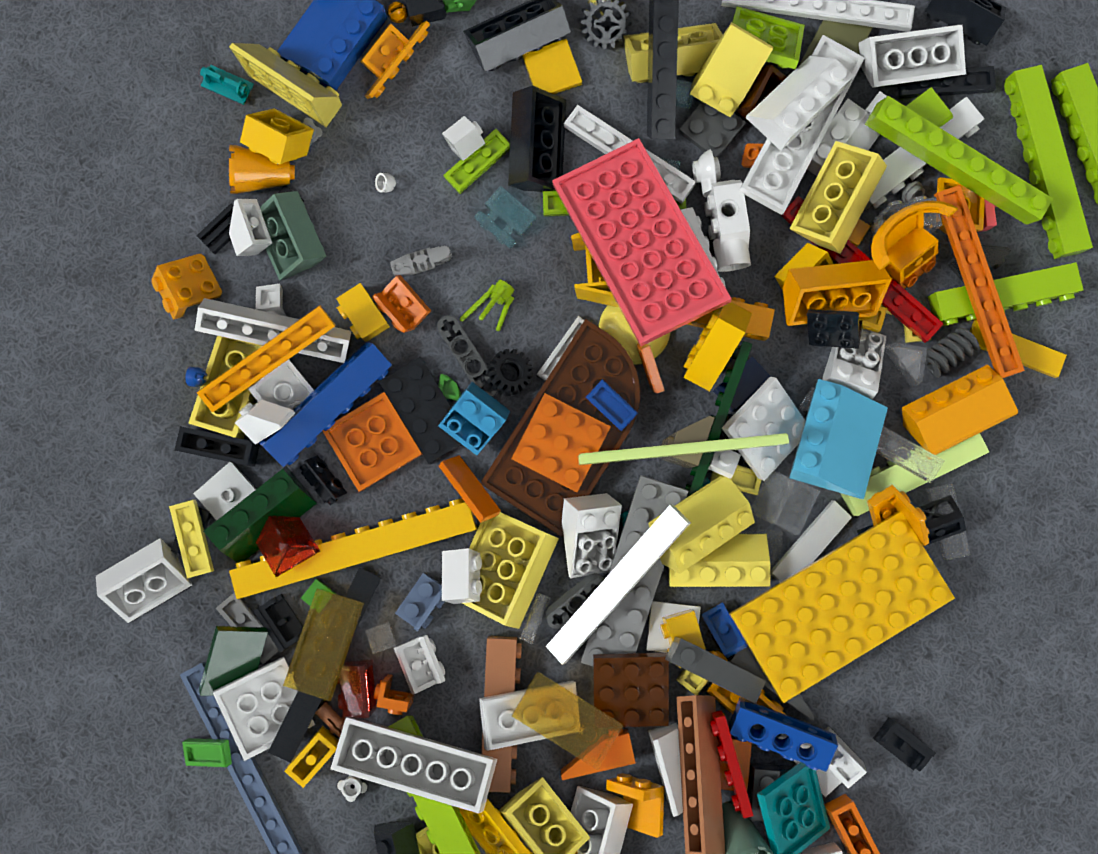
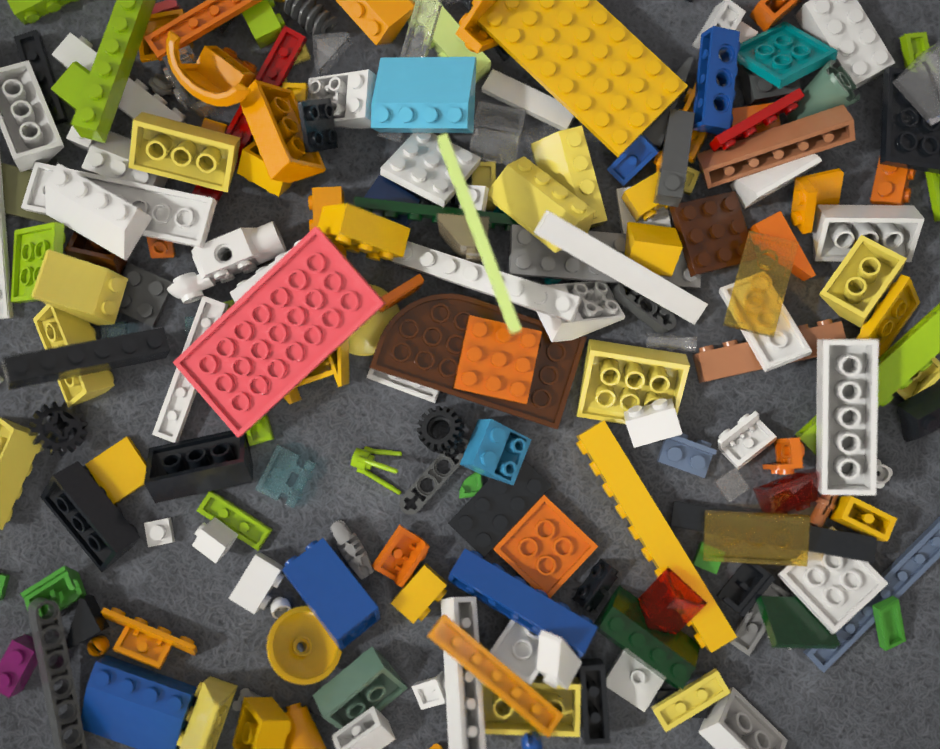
camera: 105 degrees left, 0 degrees up
orange tile [439,455,501,523] -> none
blue tile [585,379,638,431] -> none
none -> white plate [144,517,175,547]
none -> white brick [228,552,285,614]
none -> yellow dish [267,606,342,685]
none -> blue slope [282,538,381,651]
none -> white plate [392,241,582,323]
none -> yellow slope [625,222,683,277]

